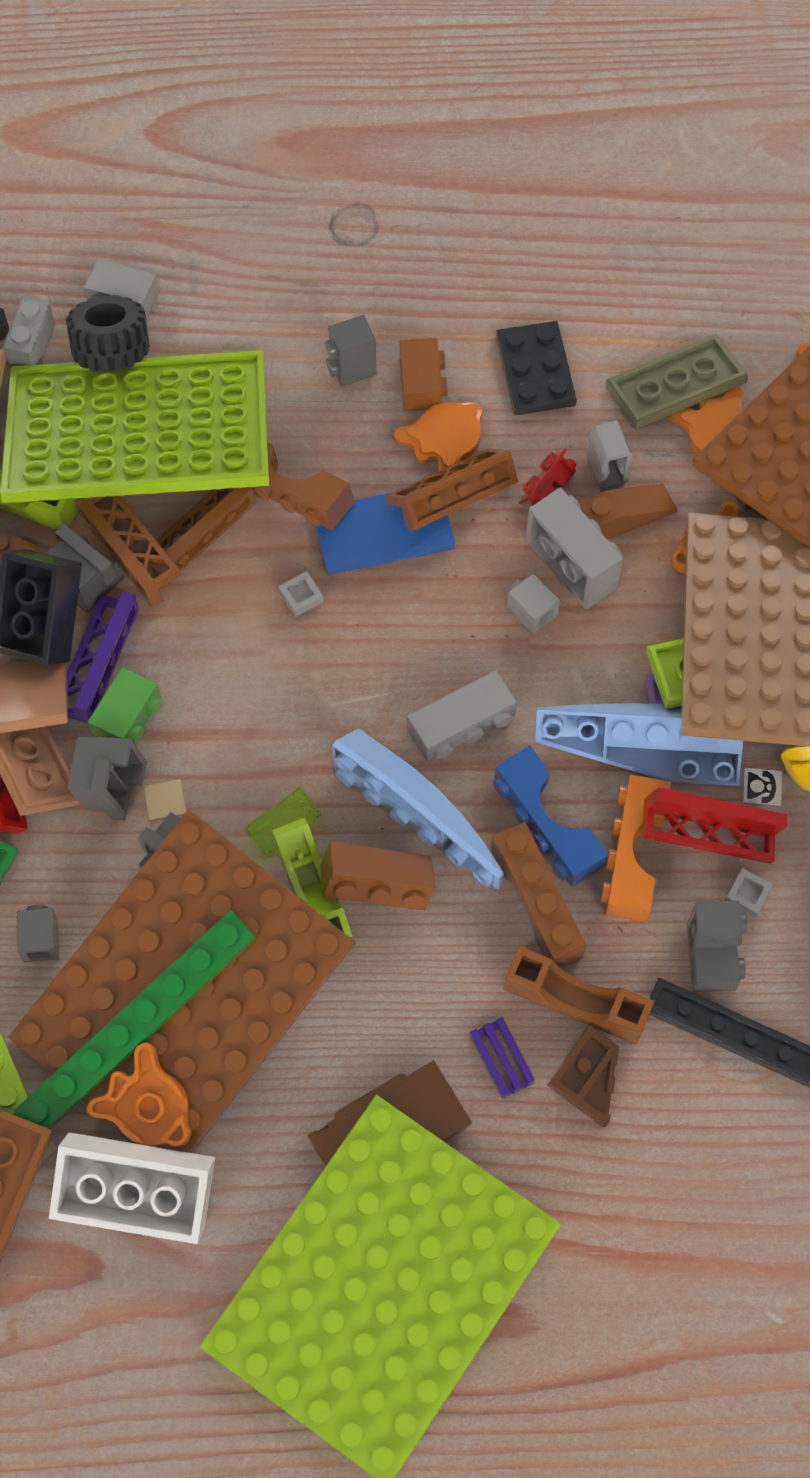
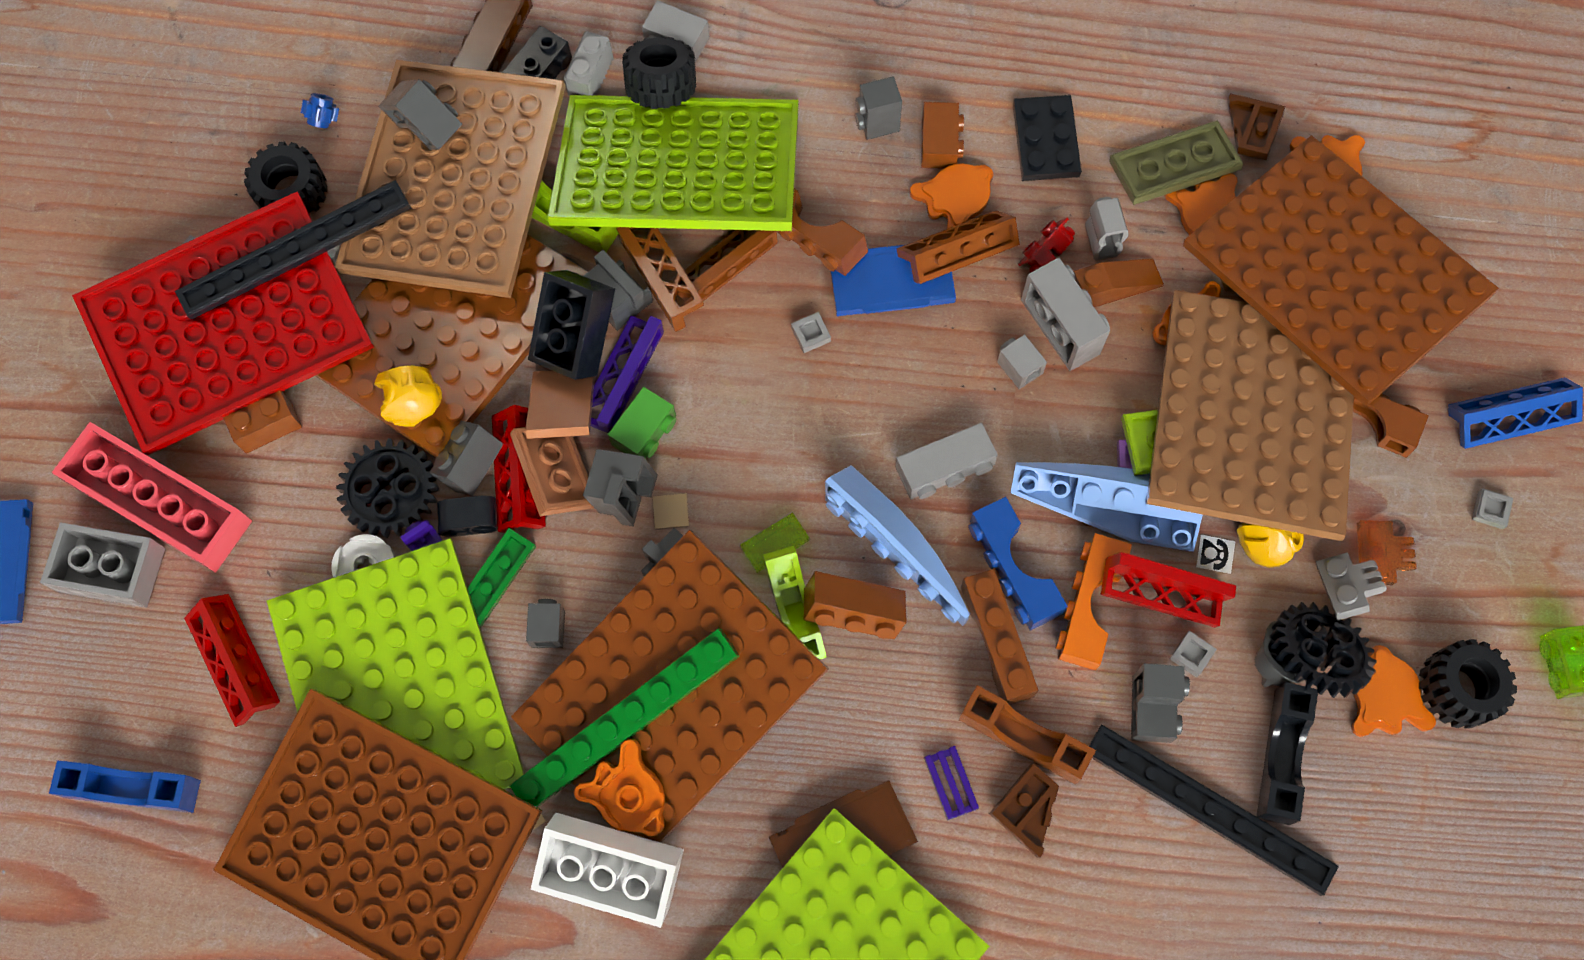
camera: 10 degrees right, 5 degrees up
none -> reddish brown wing [1228,93,1285,161]

